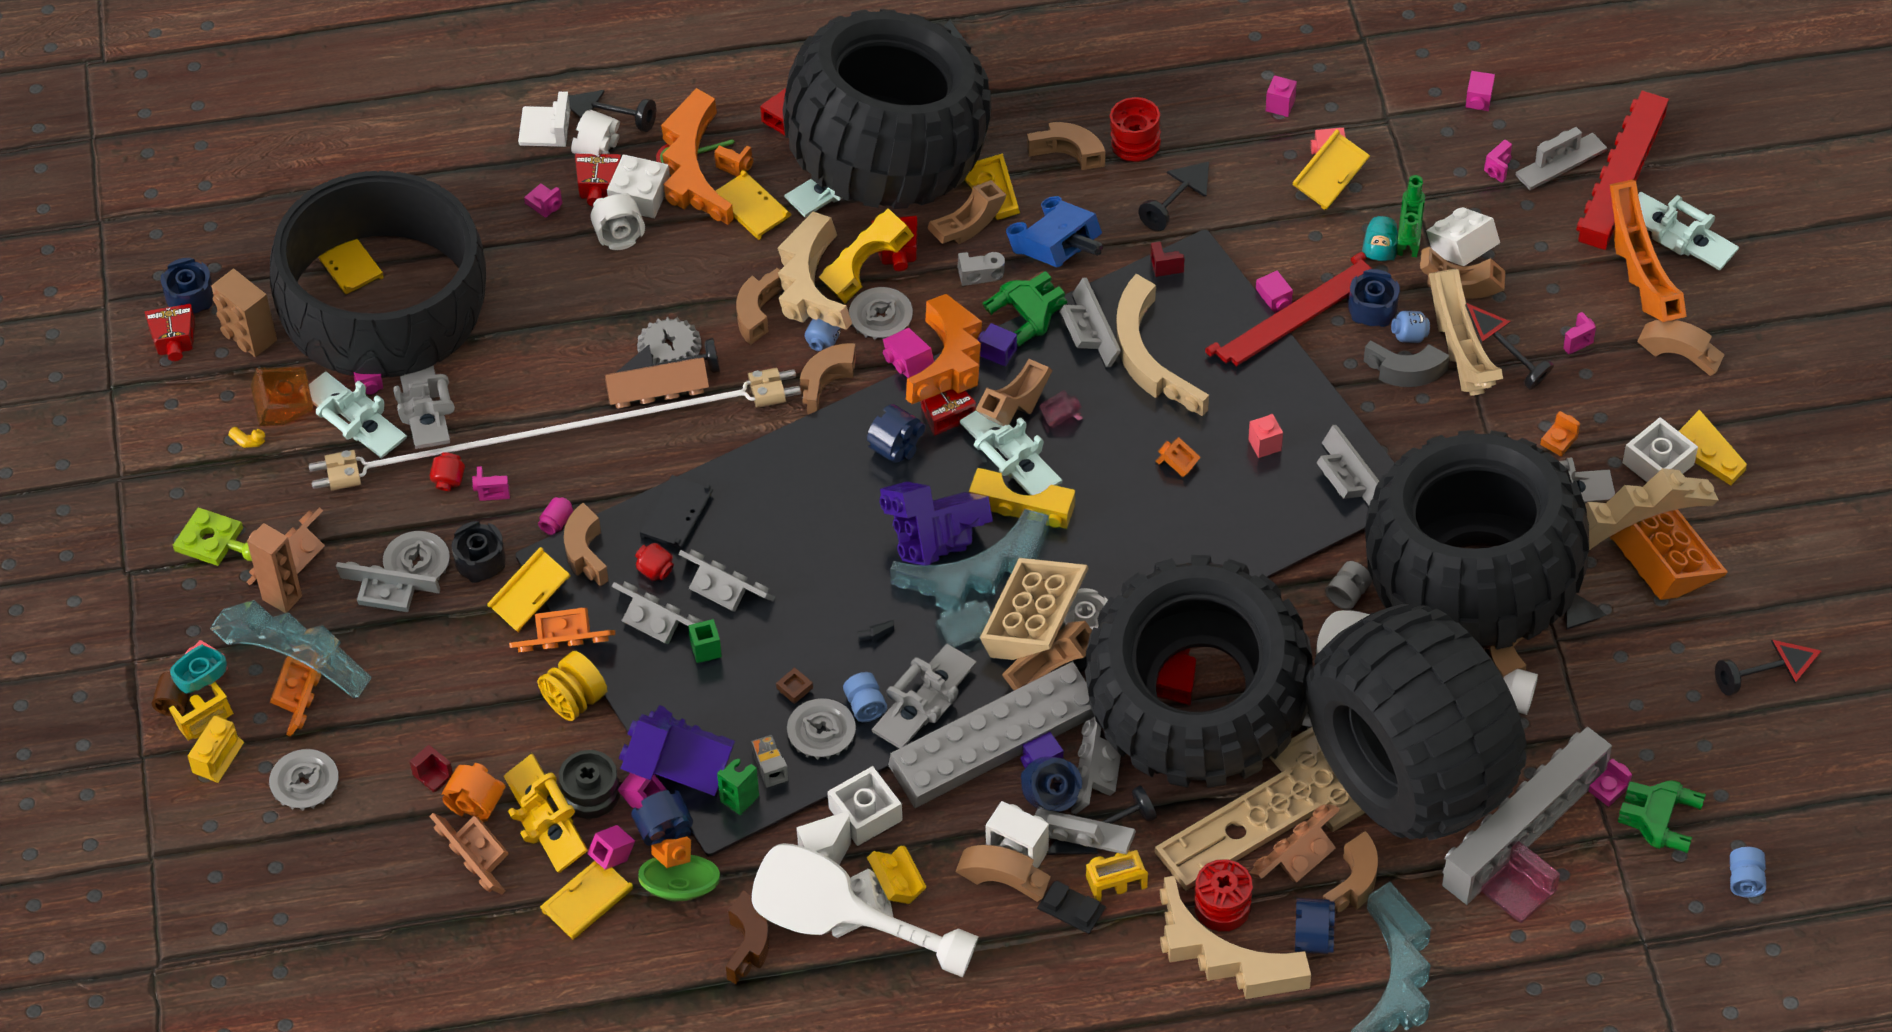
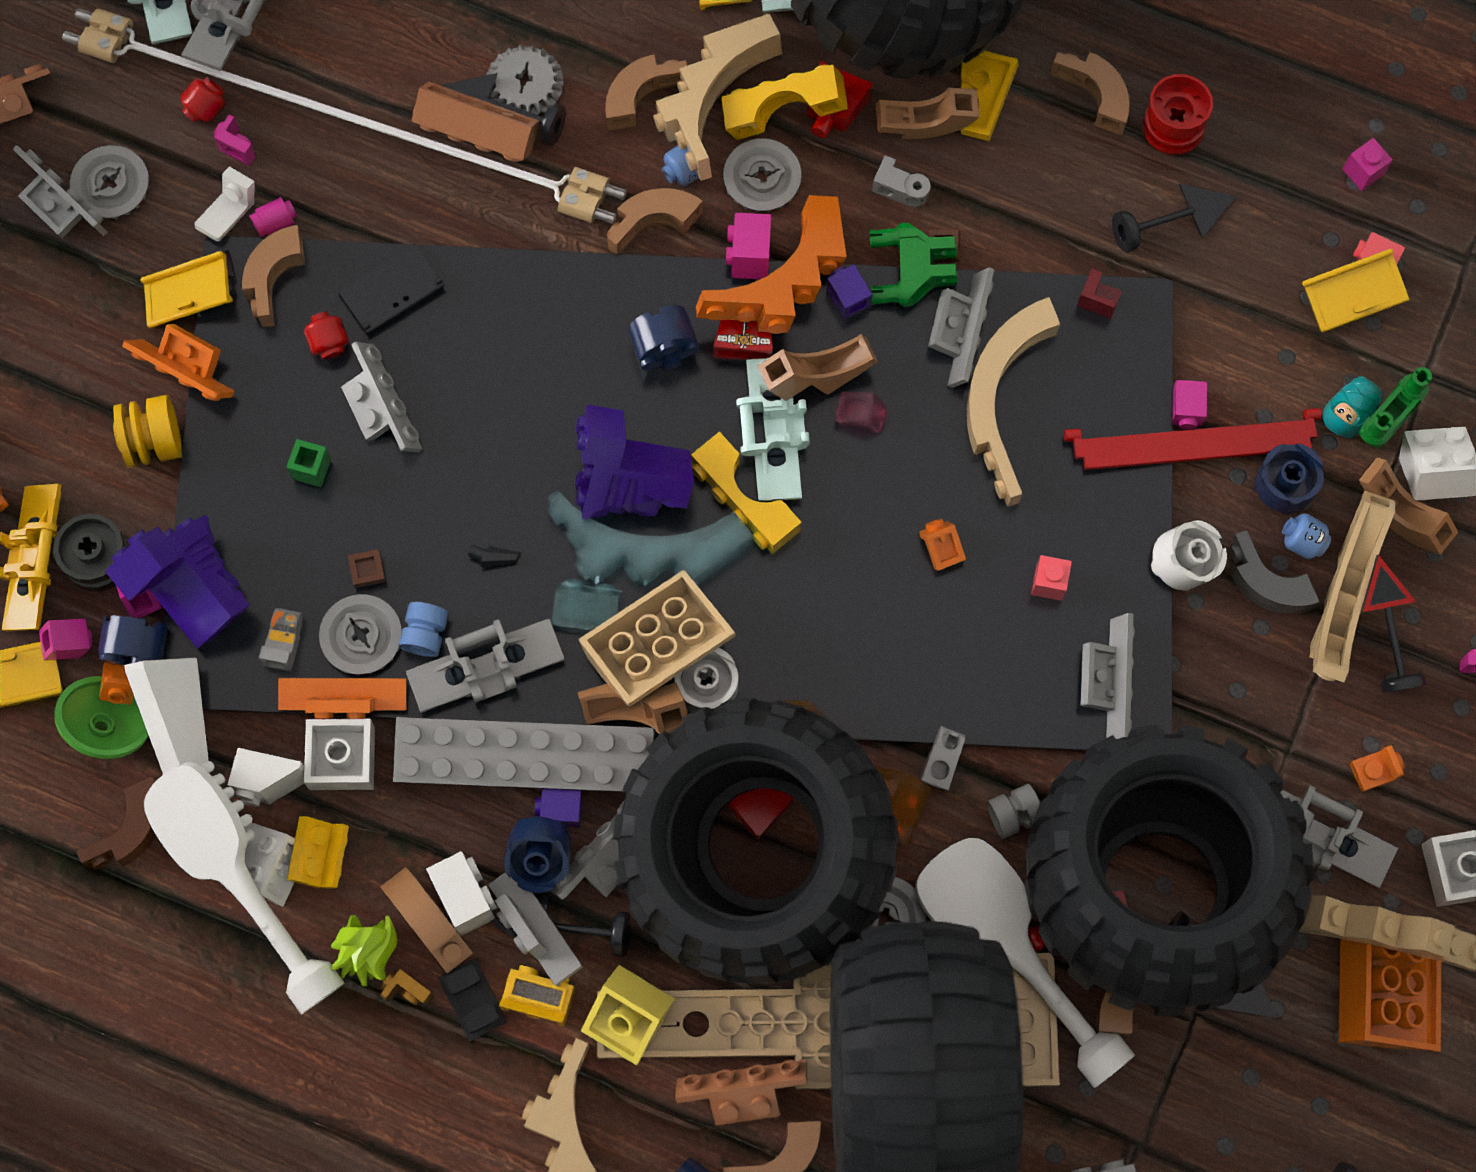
camera: 30 degrees right, 20 degrees up
black brick [451,521,506,583] -> none
light grey bracket [612,581,703,644] -> none
green hinge [717,759,759,815] -> none
blue piece [1006,196,1103,267] -> none
red wheel [1194,859,1253,932] -> none
none -> white slope [124,658,209,775]
none -> white bracket [195,167,254,241]
none -> orange bracket [278,678,407,719]
none -> lime hair [330,915,398,986]
none -> pearl gold bracket [380,969,435,1006]
none -> light yellow slope [581,965,675,1065]
none -> light grey leg [918,726,966,791]
none -> white brick [1151,520,1227,591]

